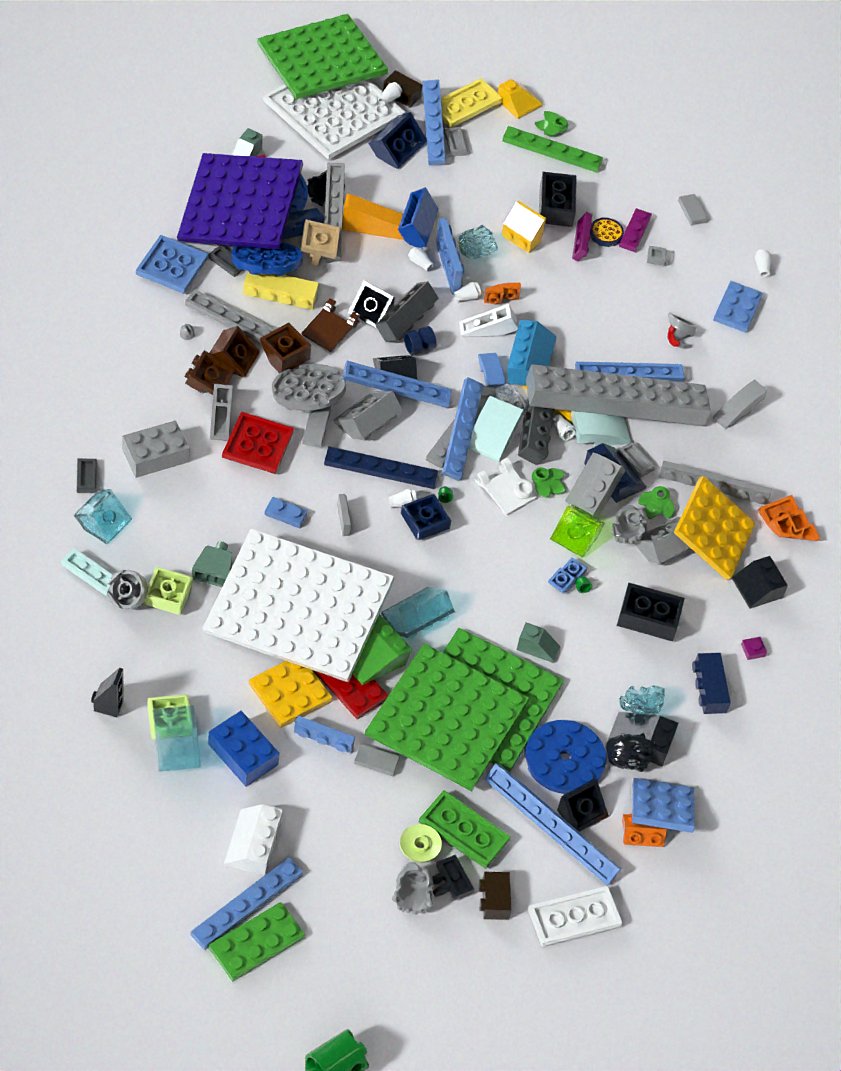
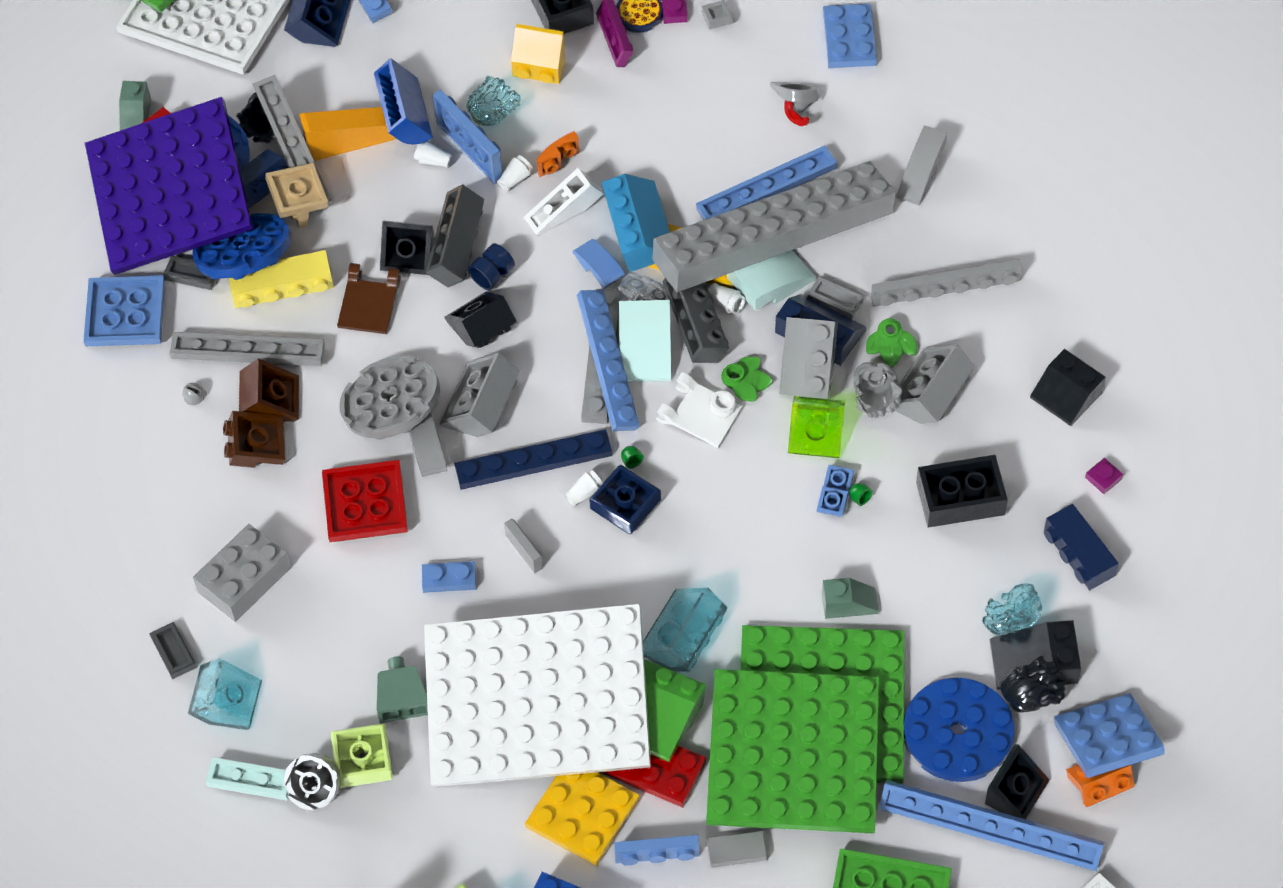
camera: 15 degrees left, 5 degrees up
light grey slope [210,384,233,441] -> none
reddish brown slope [260,323,311,374] -> none
medium blue plate [343,361,451,408] -> none
yellow plate [674,476,756,580] -> none
orange slope [758,495,820,541] -> none

